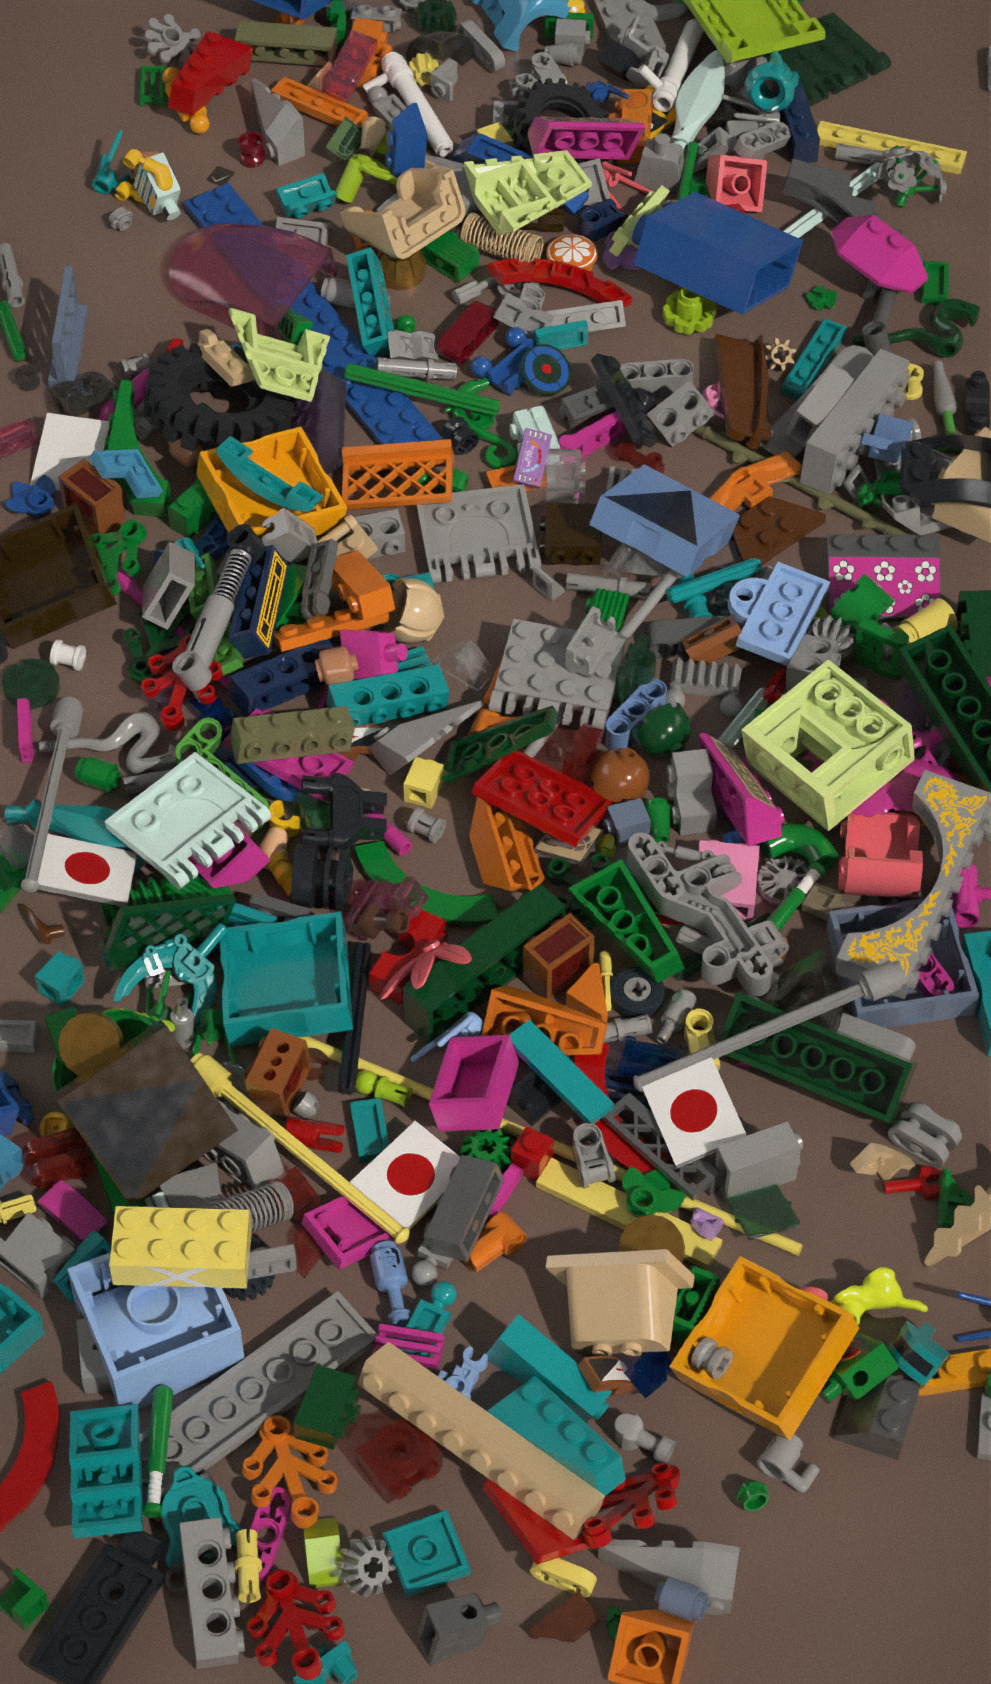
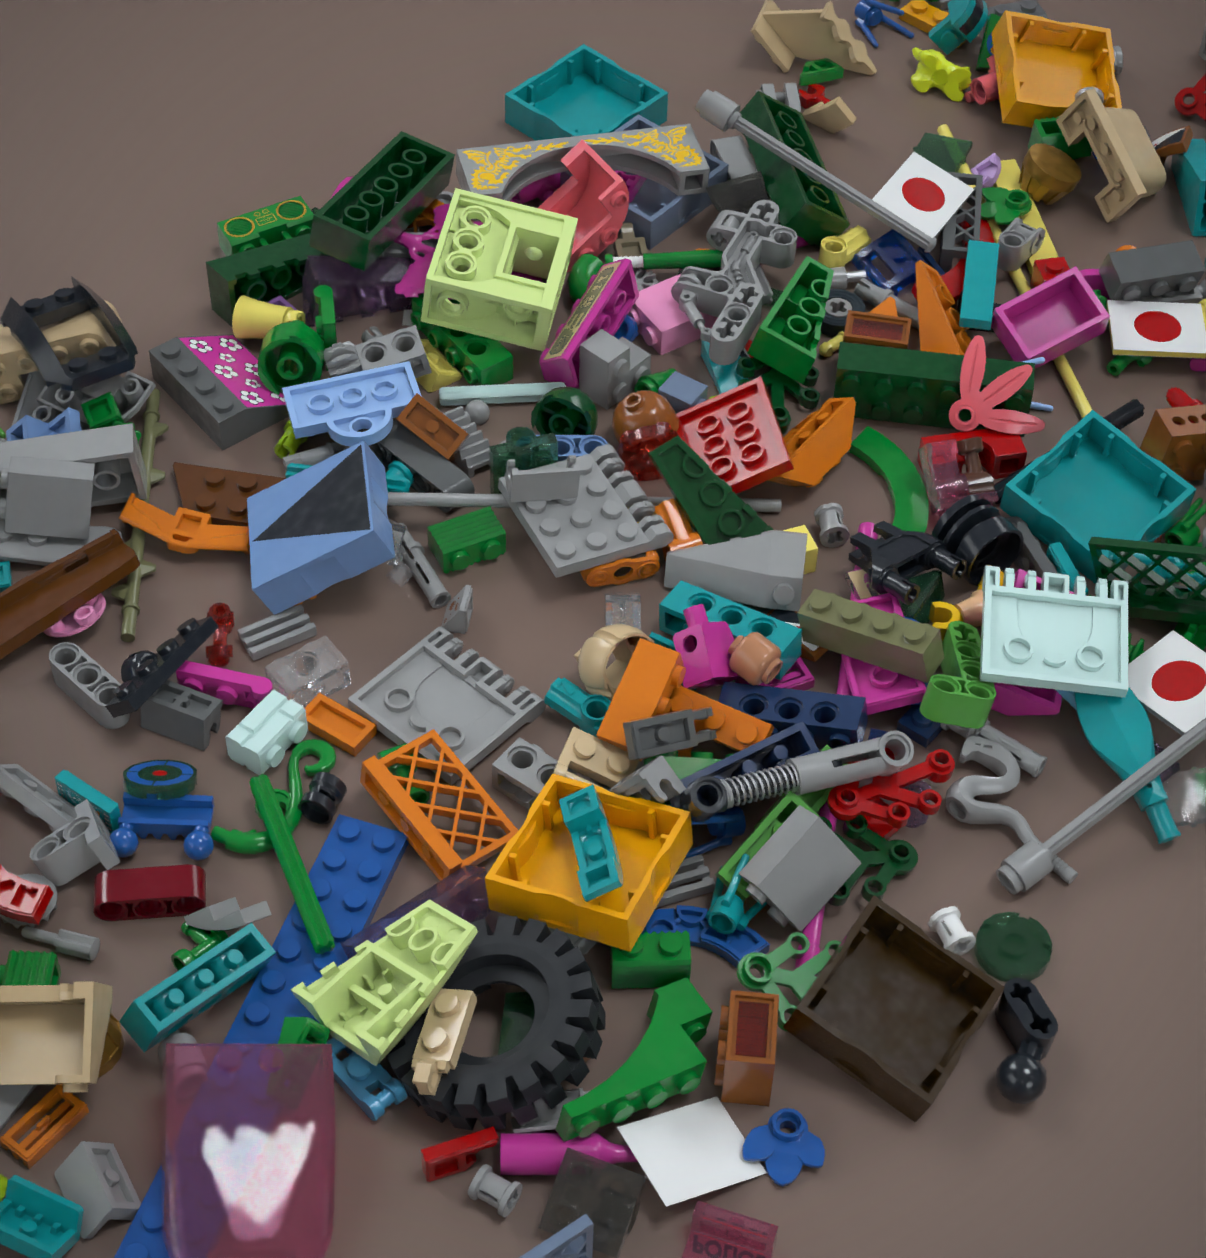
camera: 130 degrees left, 5 degrees down
dark pink tile [17,698,34,763] -> none
green brick [75,756,121,792] -> none
dark azure tile [90,449,163,498] -> none
teal tile [350,1098,389,1163] -> none
lime pin [355,1070,413,1107] -> none
light grey pin [375,357,457,381] -> none
medium lavender tile [512,428,552,489] -> none
dark brown brick [539,503,601,565] -> none
light grey leg [614,1413,677,1463] -> none
light grey brick [647,380,715,447] -> none
light grey brick [714,1121,803,1204] -> none
green plate [736,1480,769,1512] -> none
red axle [763,666,787,704] -> none

